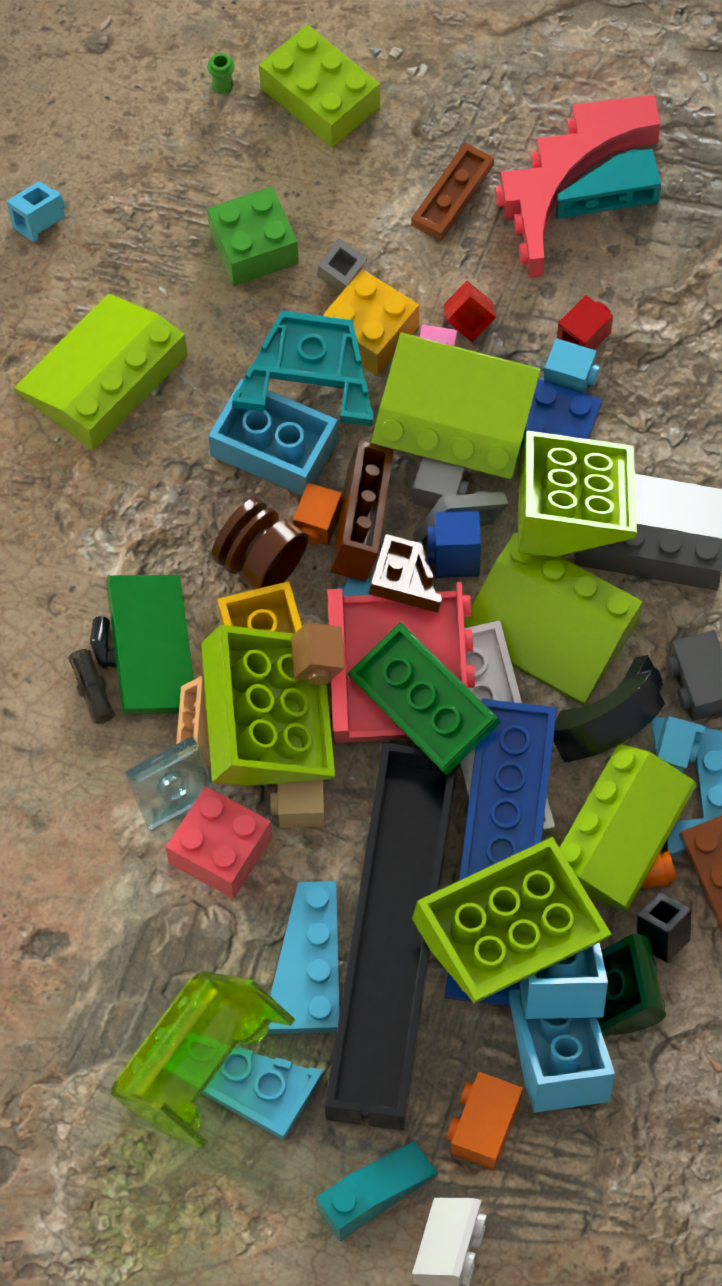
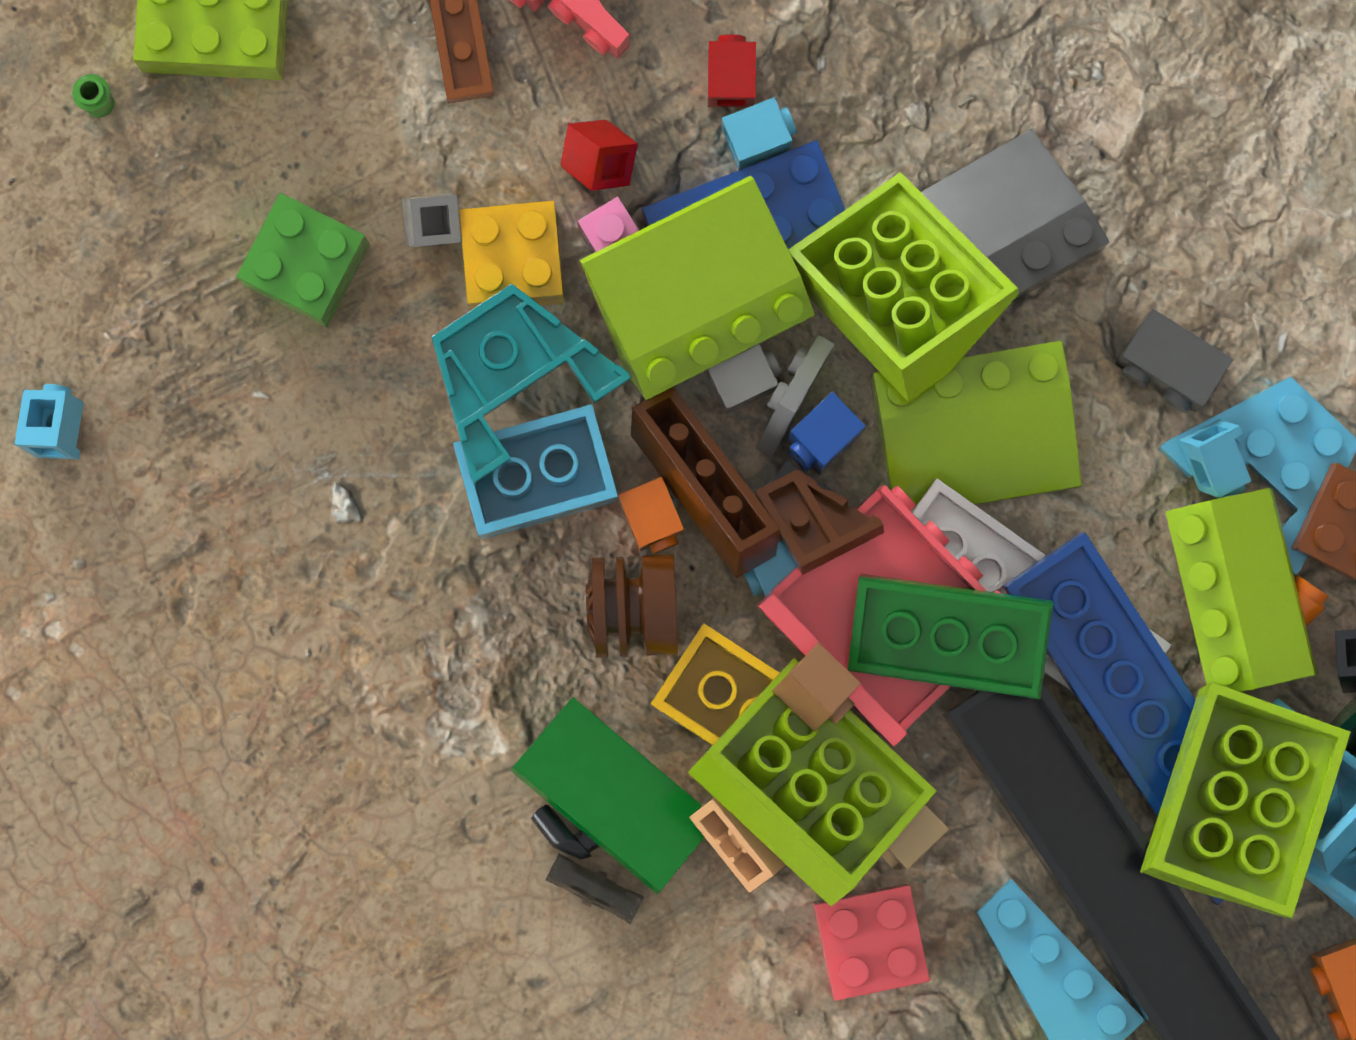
camera: 45 degrees left, 20 degrees up
lime slope [14,293,188,451] -> none
clear light blue tile [125,736,215,830] -> none
black arch [553,655,665,763] -> none

